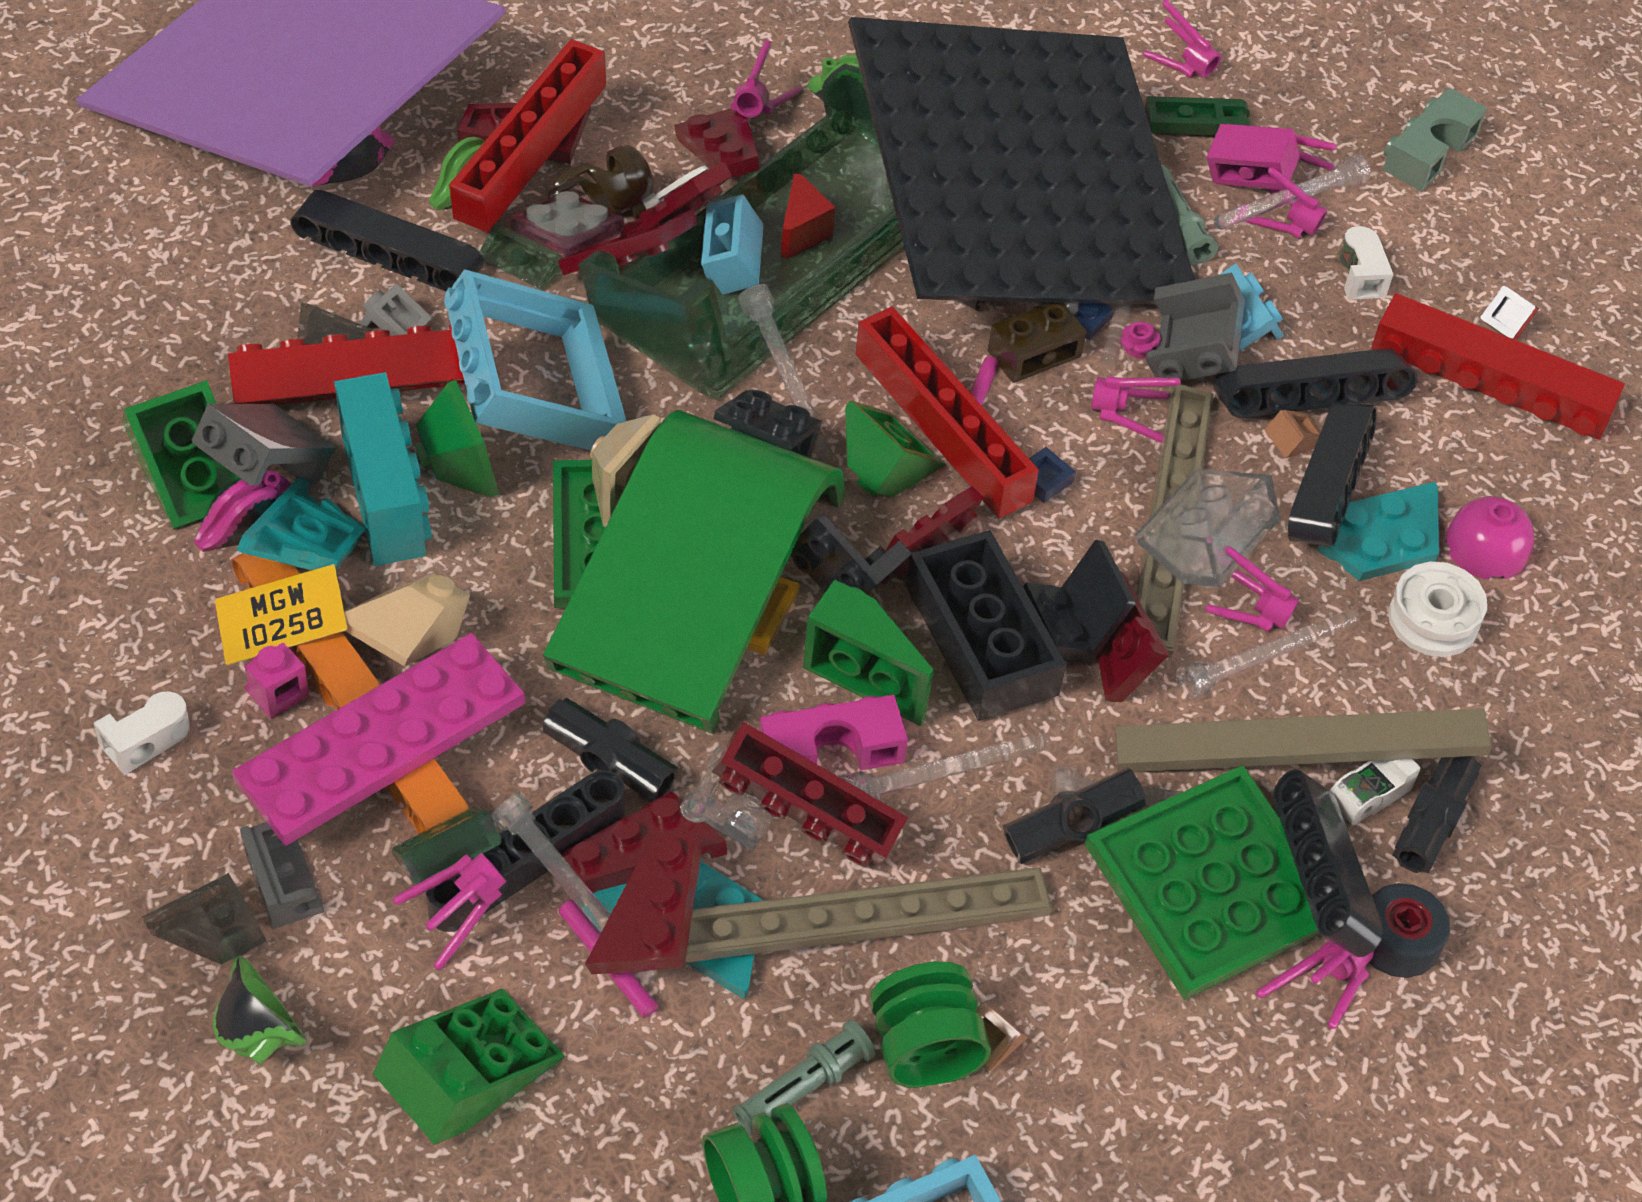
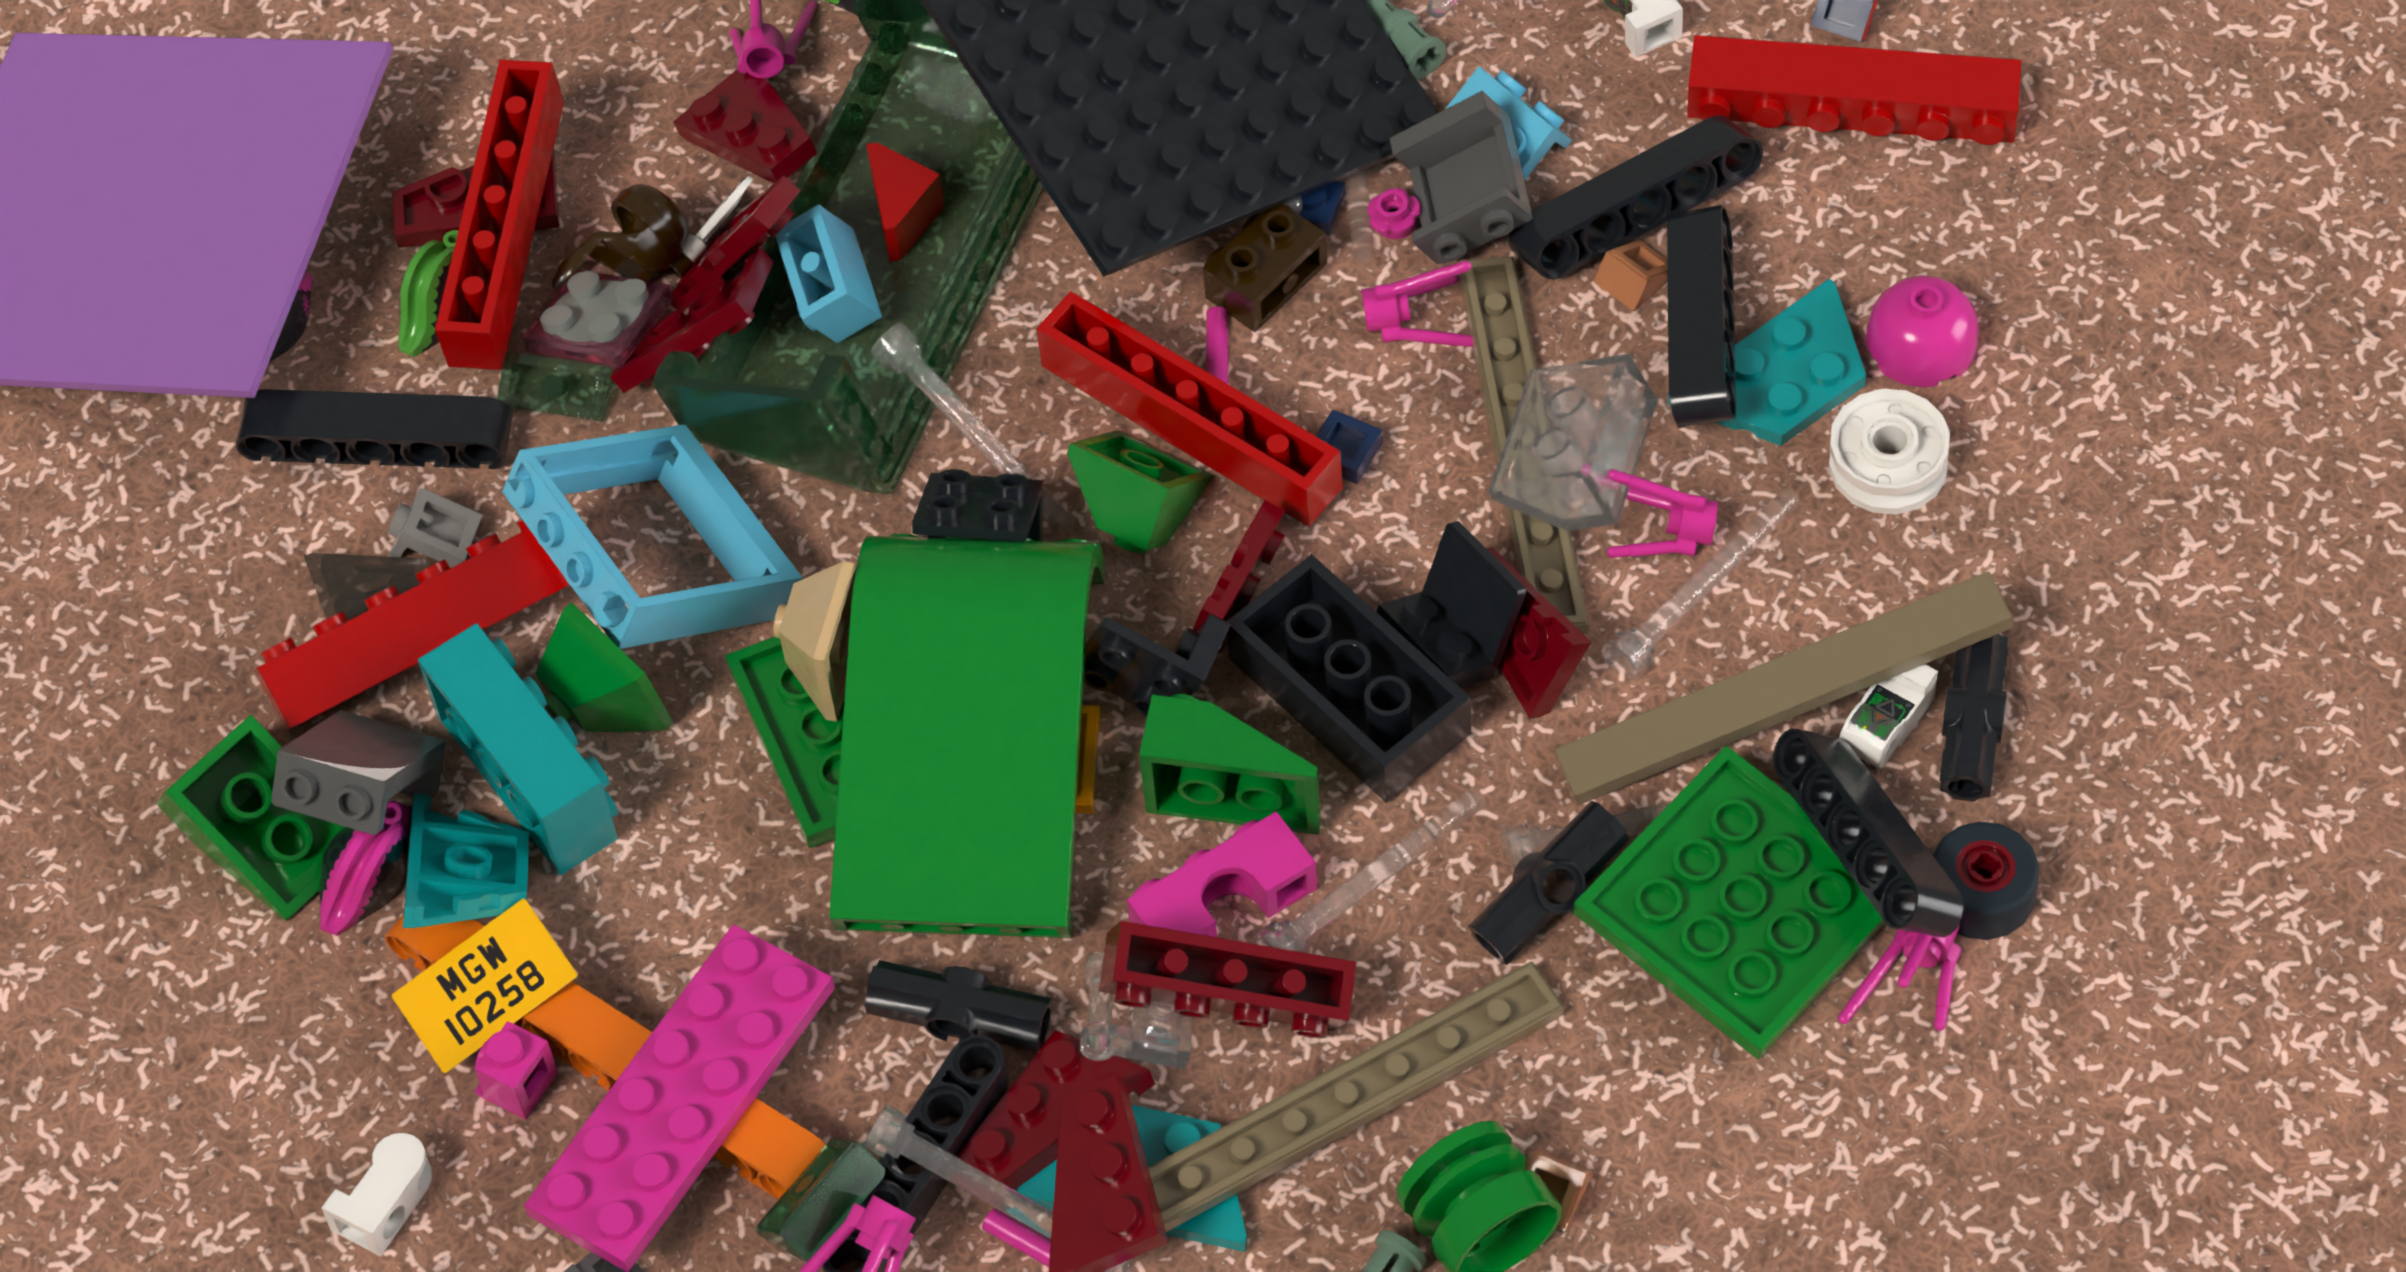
camera: 10 degrees left, 5 degrees up
tan slope [344,573,470,667] -> none

